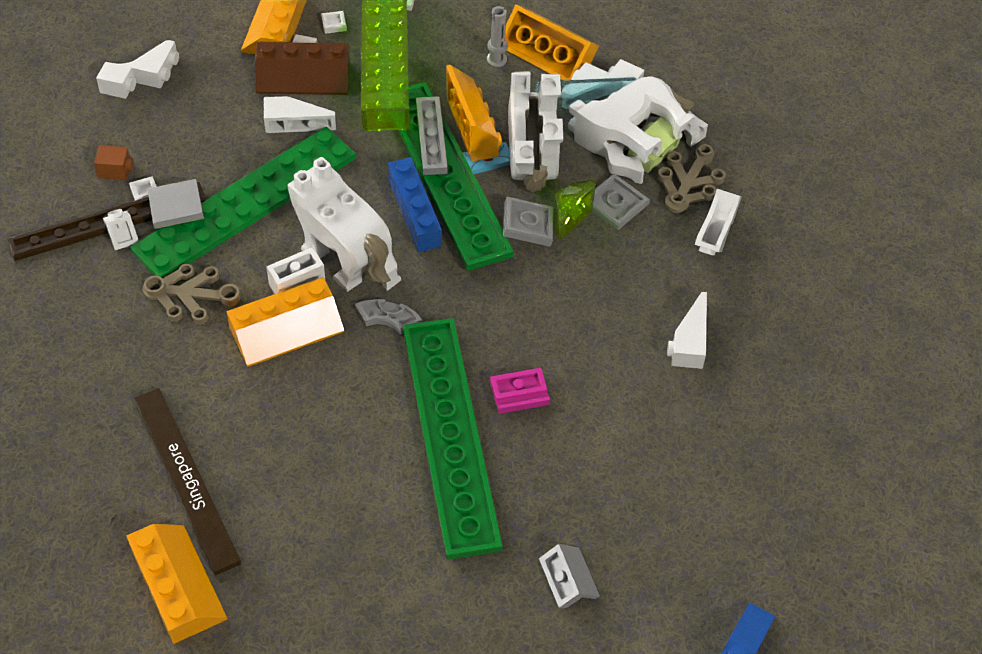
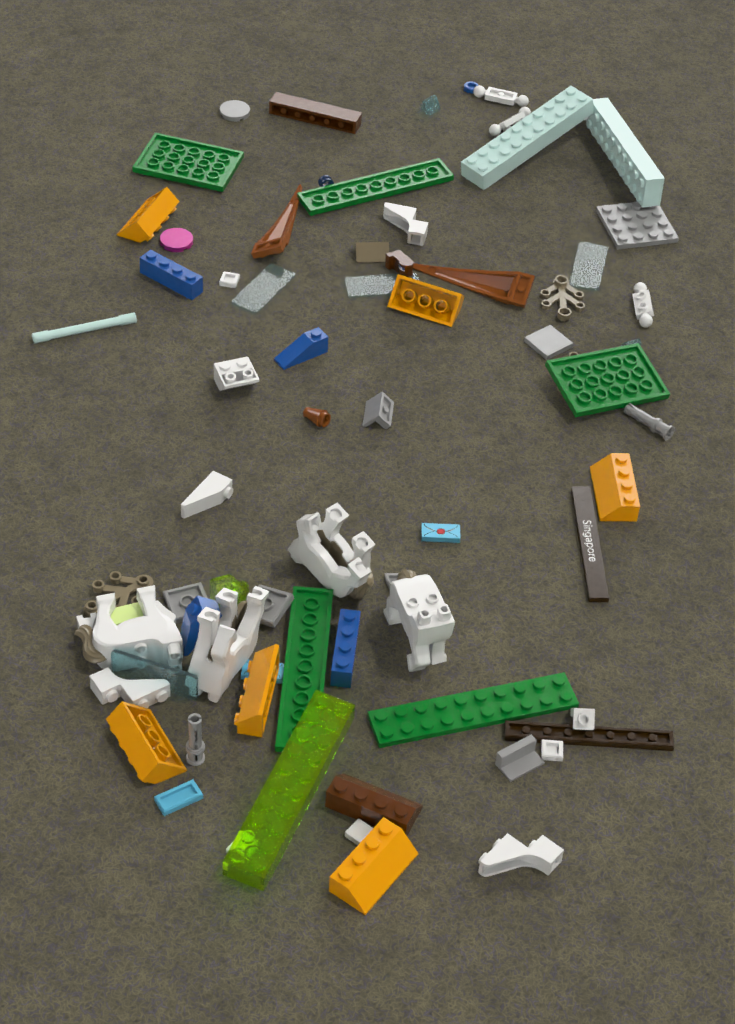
camera: 155 degrees left, 10 degrees down
dark orange brick [94,145,134,180] -> none
dark tan plant [142,264,241,325] -> none
light grey tile [148,179,204,229] -> none
slope [226,277,344,367] -> none
white slope [264,96,336,133] -> none
white brick [267,247,325,294] -> none
white tile [321,11,347,34] -> none
green plate [403,318,502,560] -> none
light grey plate [416,96,447,175] -> none
dark pink plate [490,368,550,414] -> none
white arch [695,189,742,255] -> none
none -> medium azure tile [154,779,203,816]
none -> blue slope [180,595,222,656]
none -> white slope [214,357,259,391]
none -> white piece [288,502,376,600]
none -> dark orange cone [303,407,331,427]
none -> medium azure tile [421,523,460,543]
none -> light grey panel [495,734,545,782]

